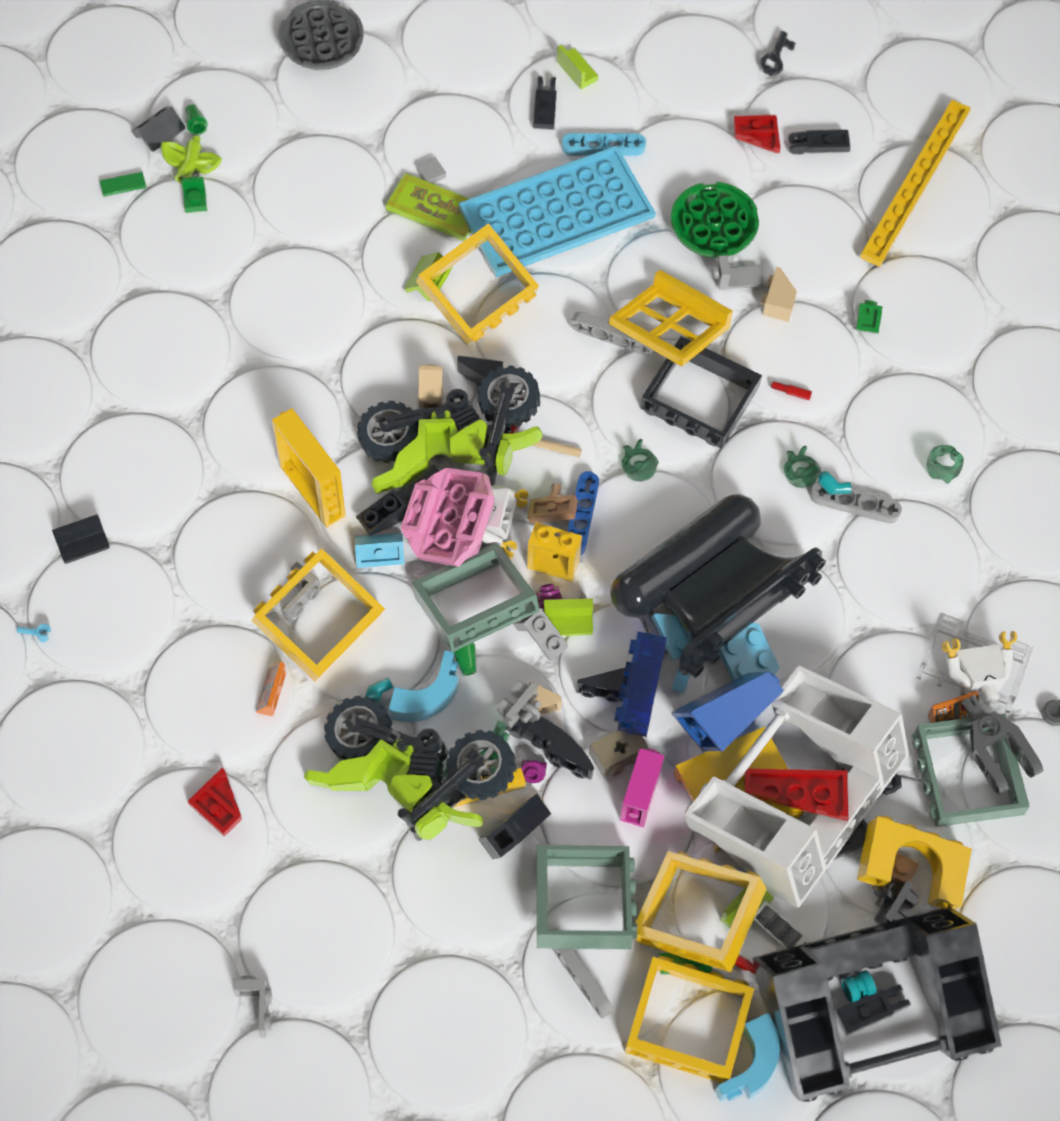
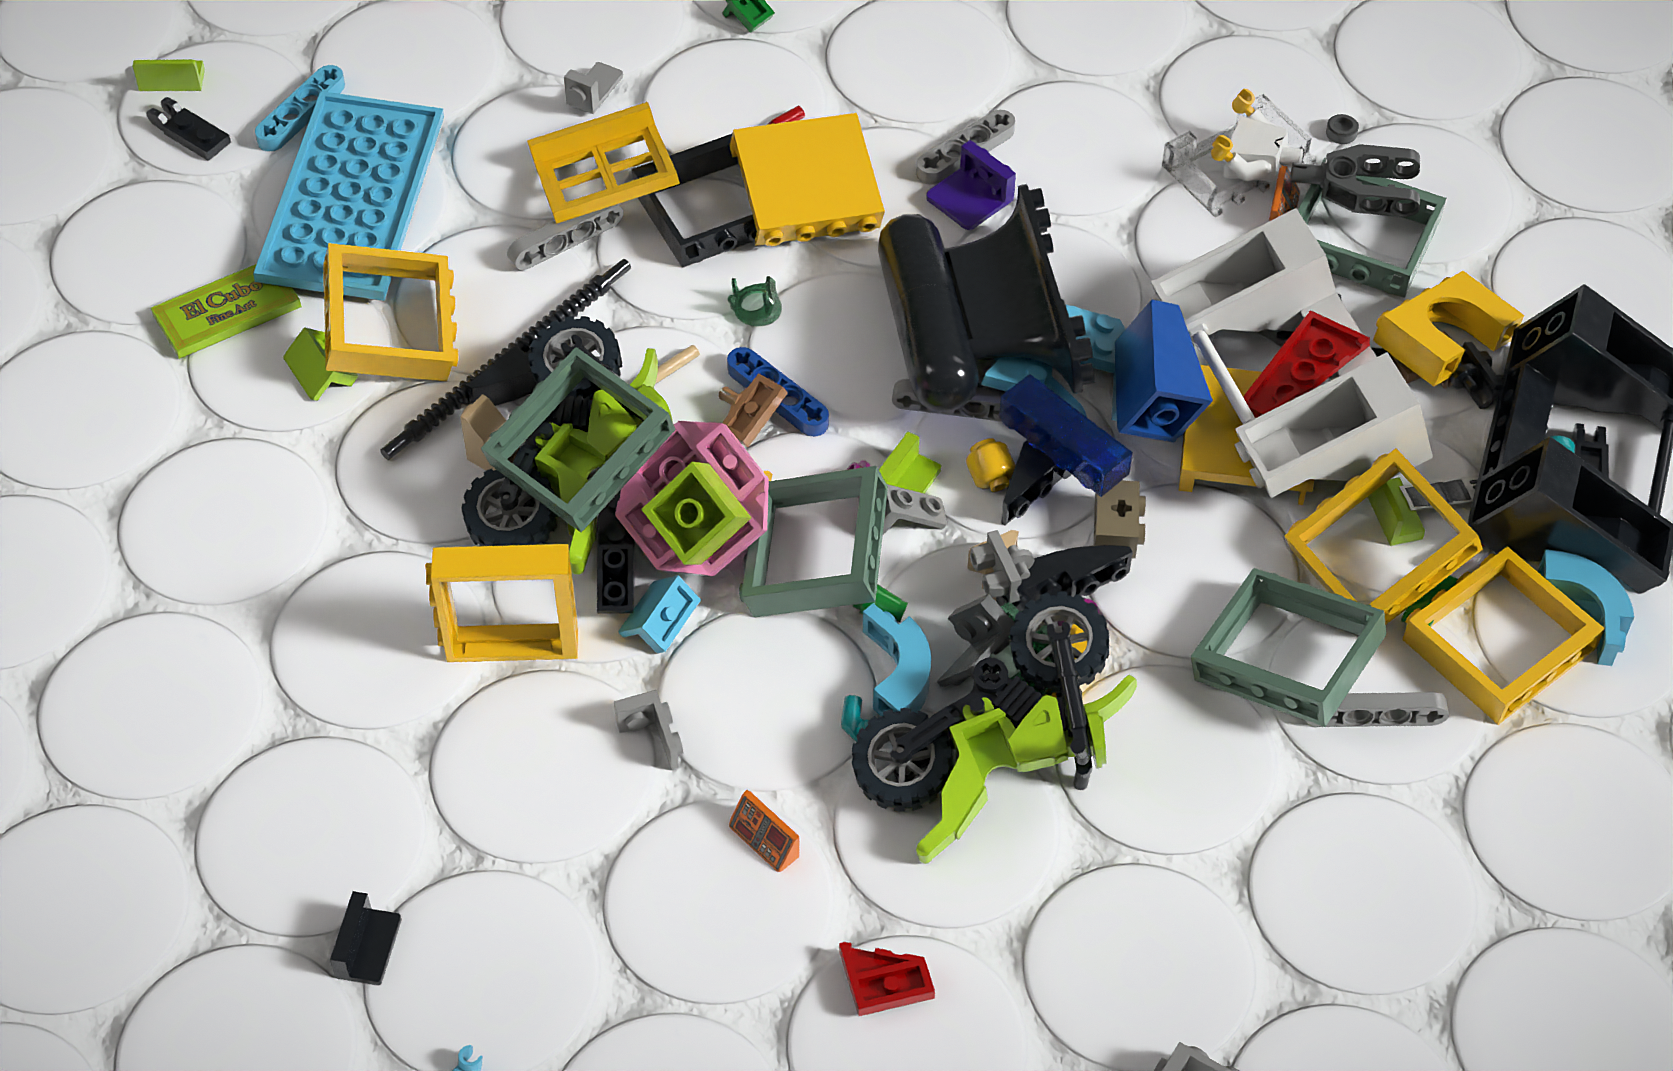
camera: 55 degrees left, 10 degrees down
yellow window [251,548,385,682] -> none
light grey tile [417,157,446,184] -> none
black slope [478,793,551,860] -> none
yellow window [527,522,582,582] -> none
dark pink brick [620,748,664,828] -> none
green brick [671,182,759,258] -> none
tan slope [761,267,797,322] -> none
clear green piece [784,445,821,488] -> none
teal arm [818,471,852,495] -> none
clear green piece [926,445,964,484] -> none
none -> black hose [380,259,631,460]
none -> sand green window [481,347,676,532]
none -> lime slope [641,462,752,565]
none -> yellow panel [730,113,885,246]
none -> dark purple bracket [926,140,1016,230]
none -> dark grey bracket [937,594,1015,687]
none -> yellow head [966,438,1016,492]

